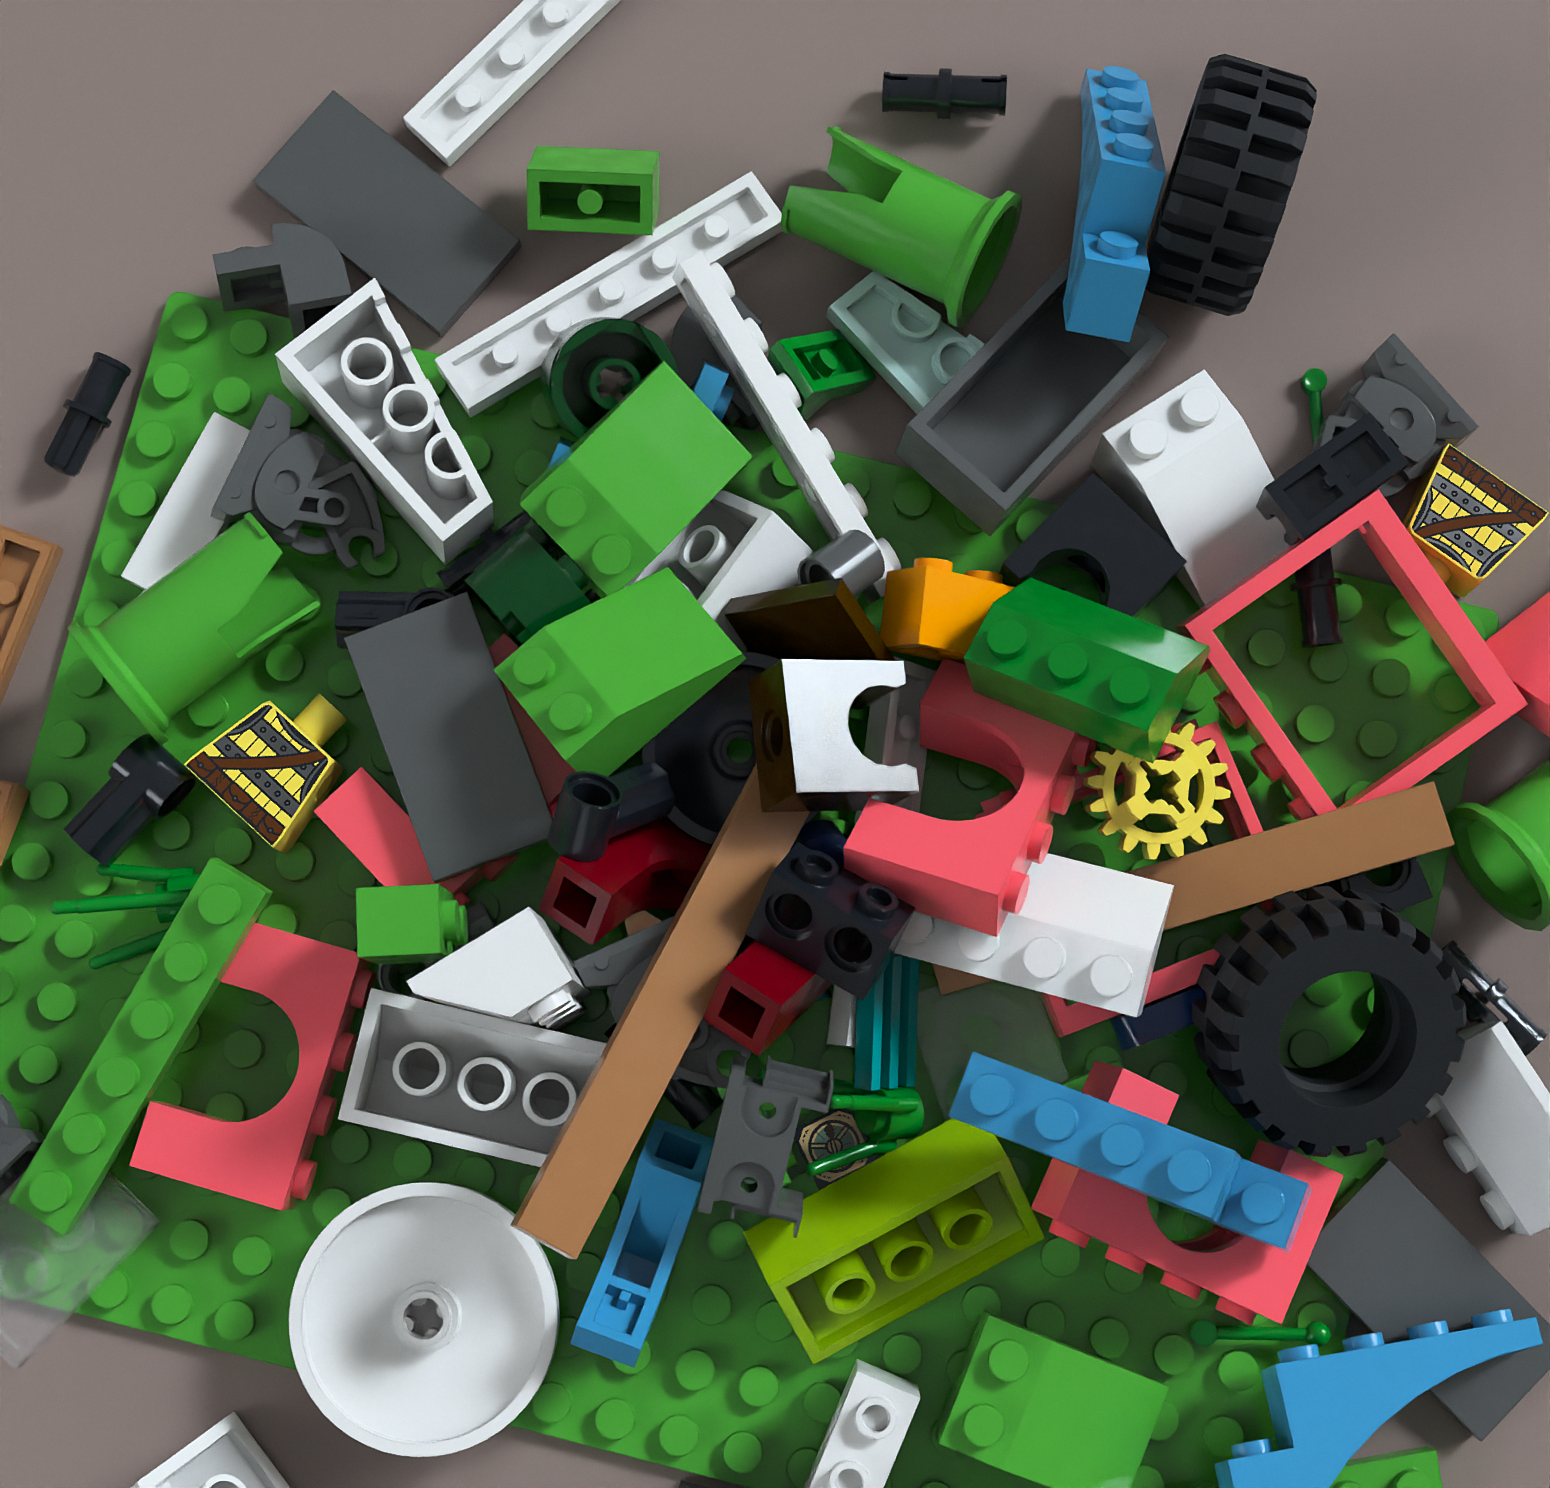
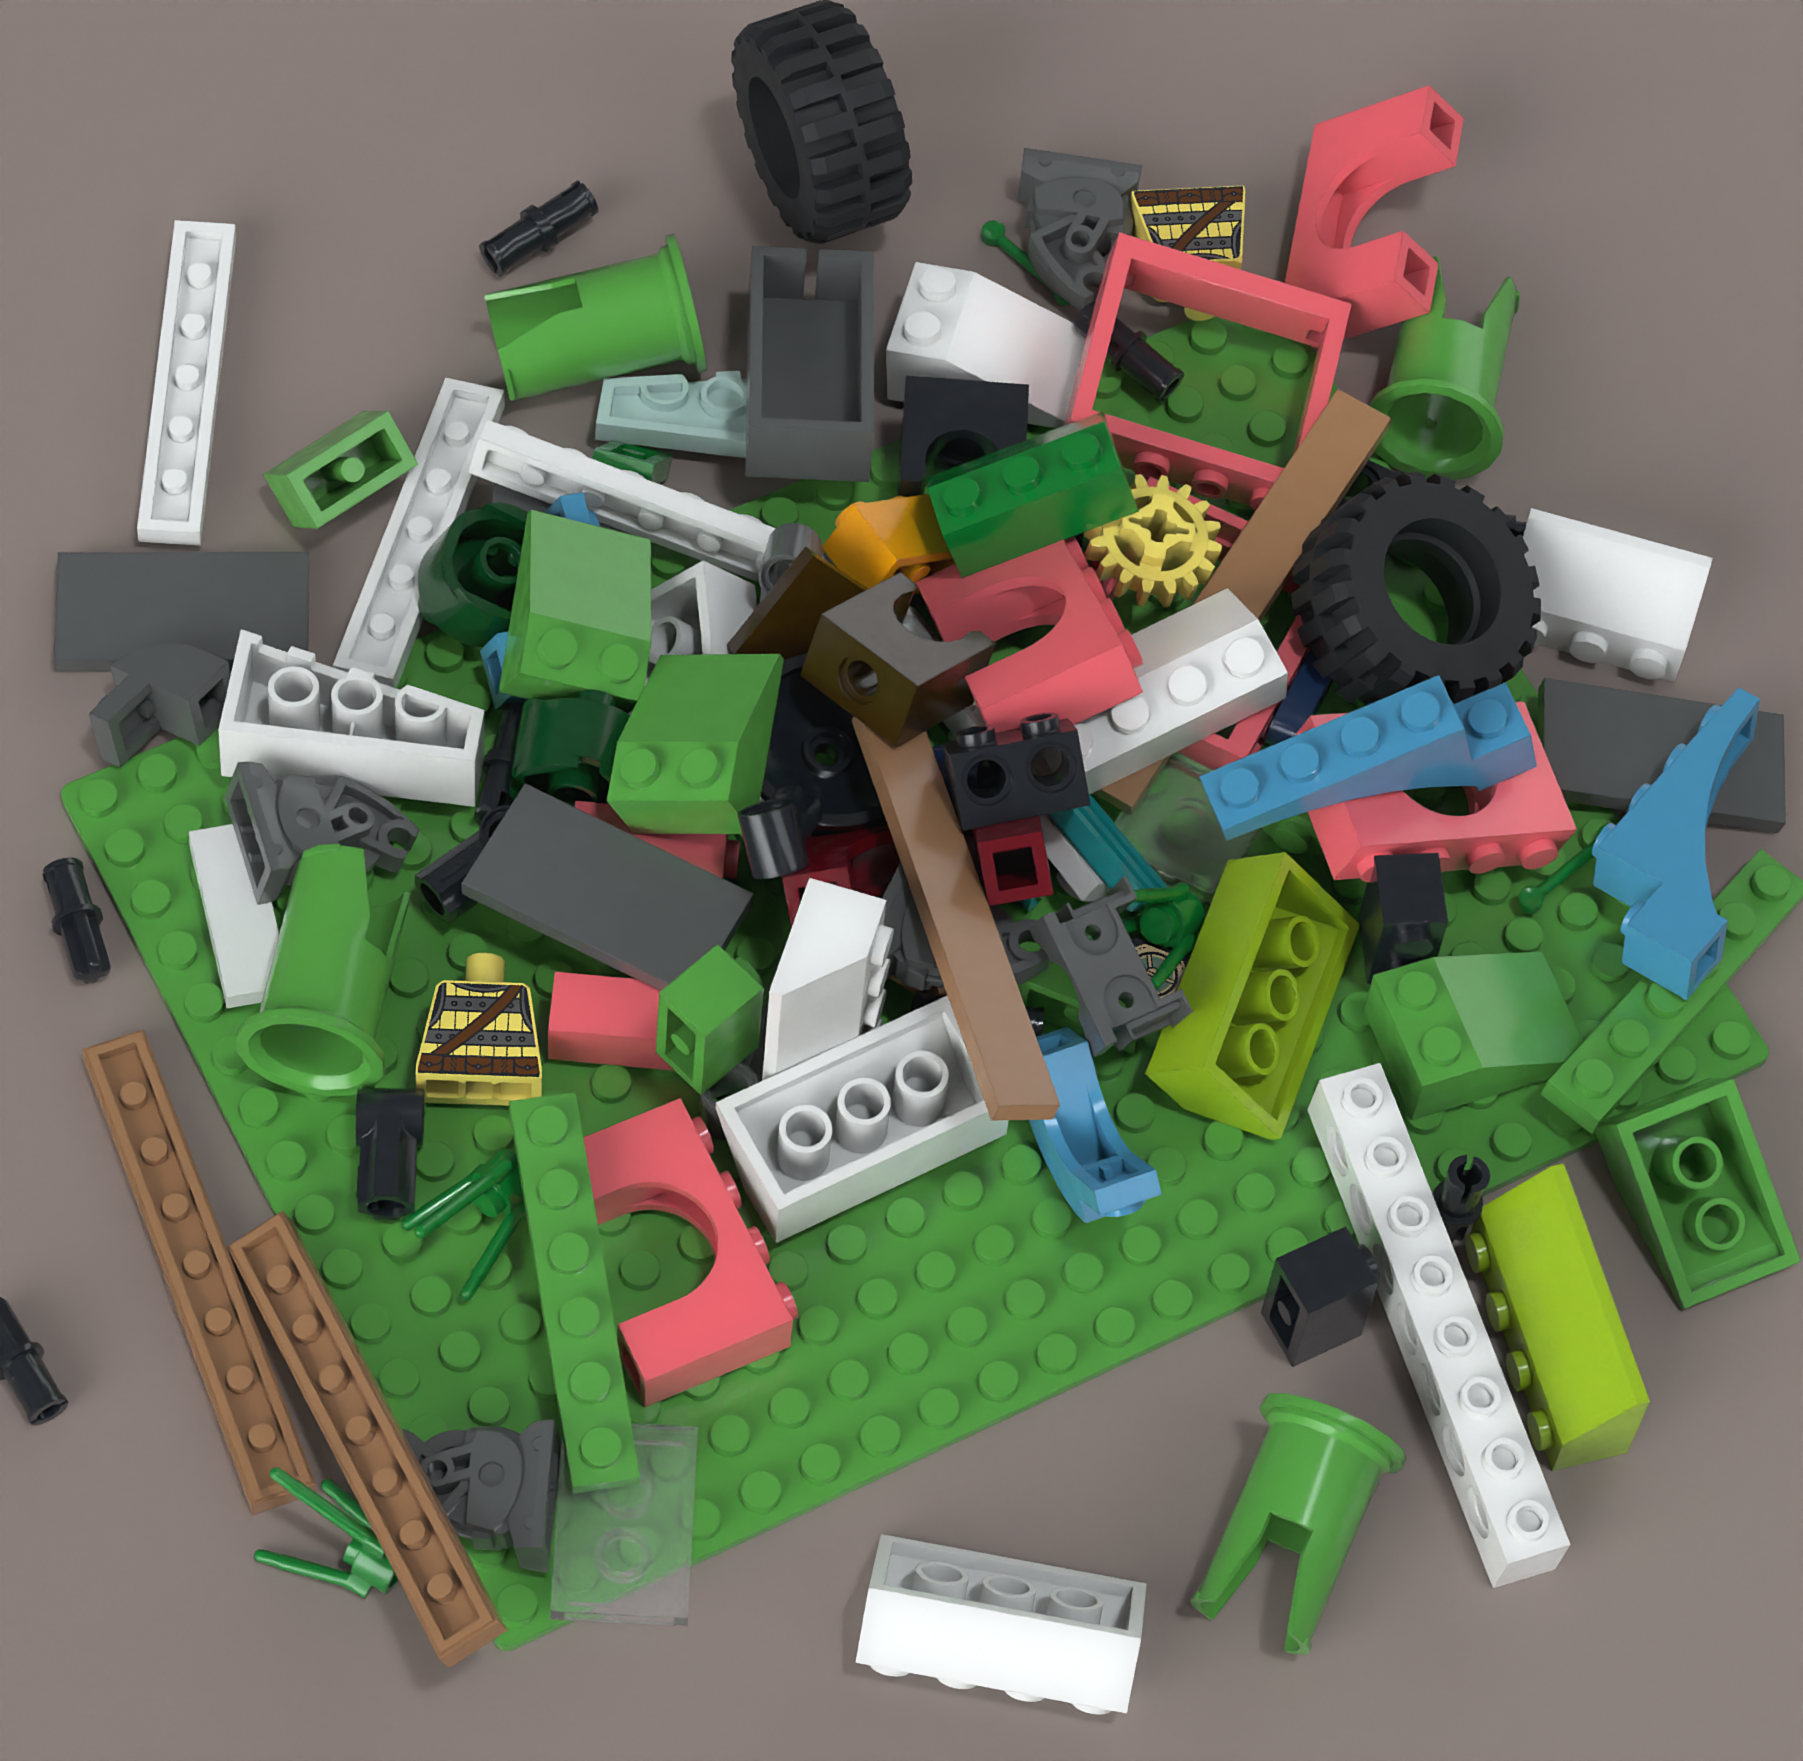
camera: 50 degrees left, 20 degrees down
white dish [289,1182,560,1457] -> none
dark azure arch [1062,66,1166,343] -> none
black hinge [1256,413,1409,546] -> none
none -> black brick [1358,853,1448,984]

